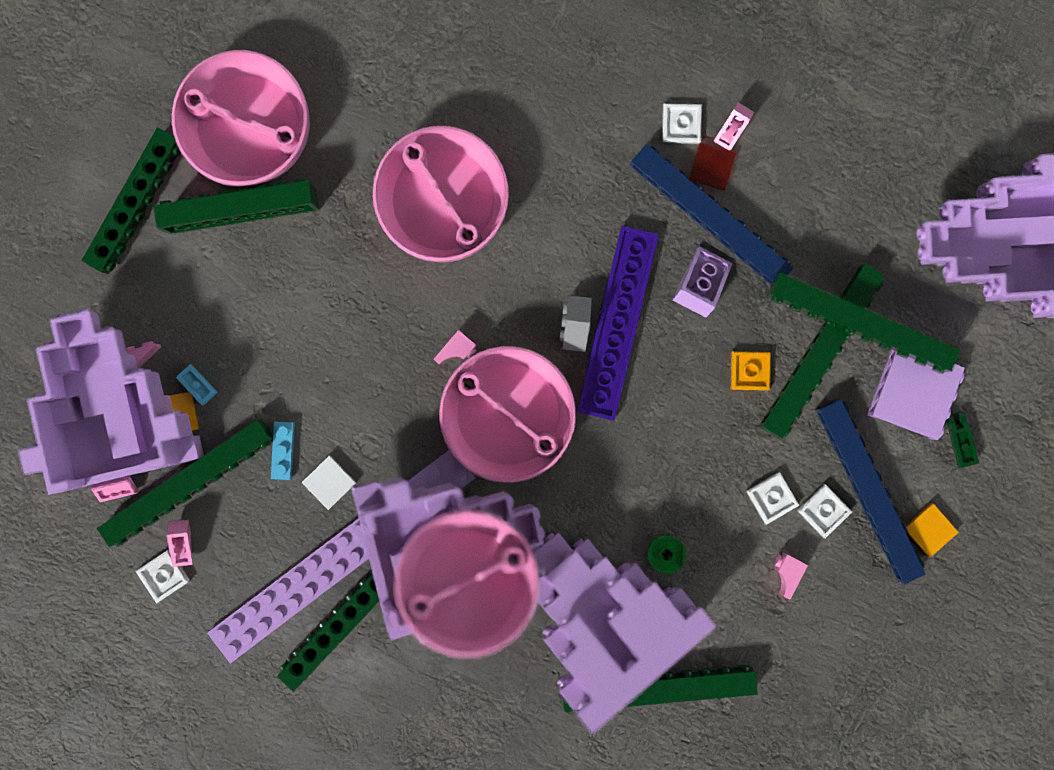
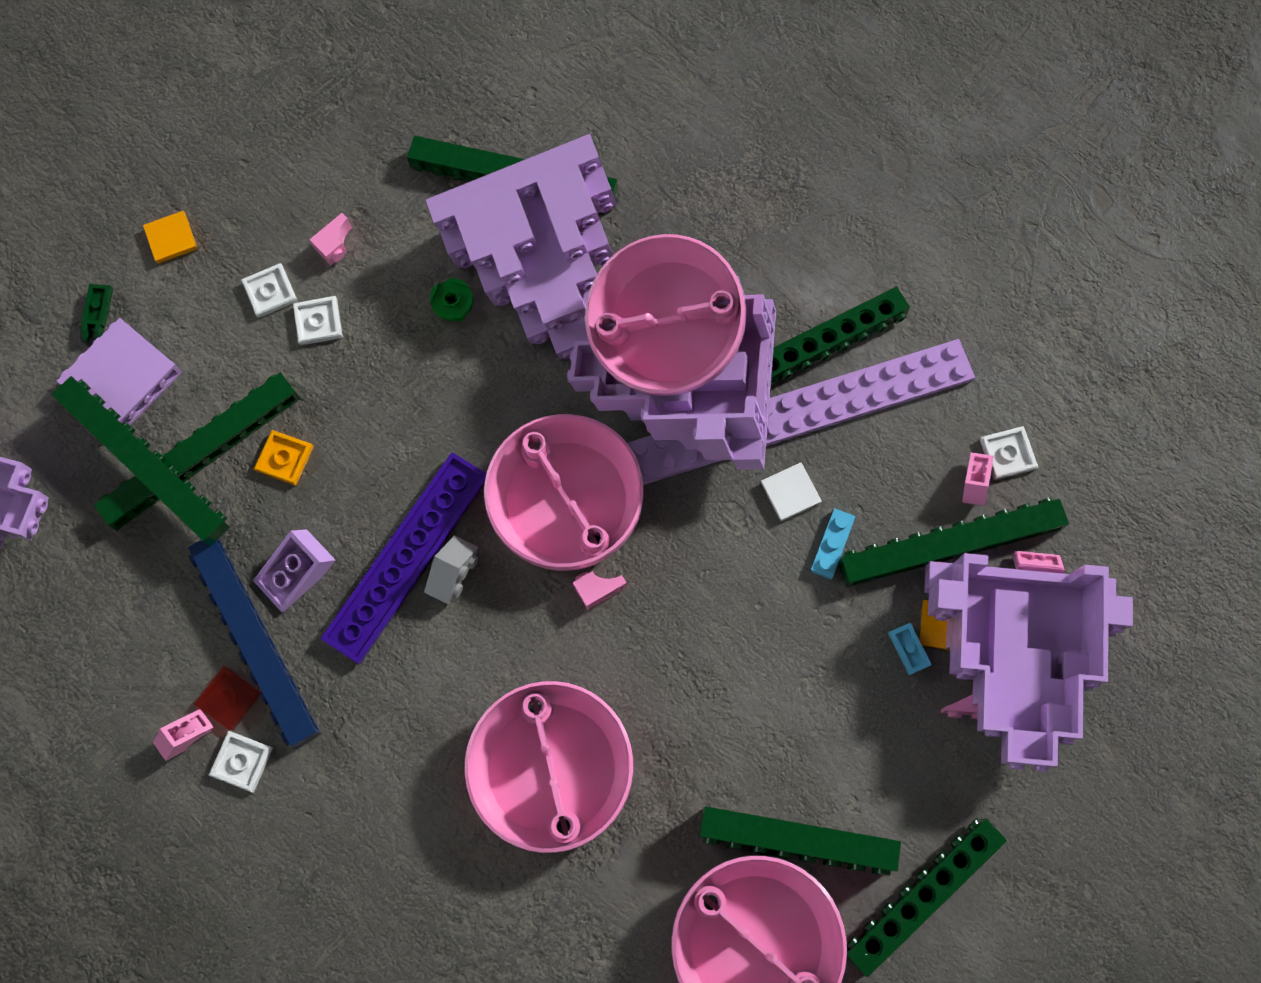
camera: 160 degrees left, 15 degrees down
dark blue brick [815,400,926,584] -> none

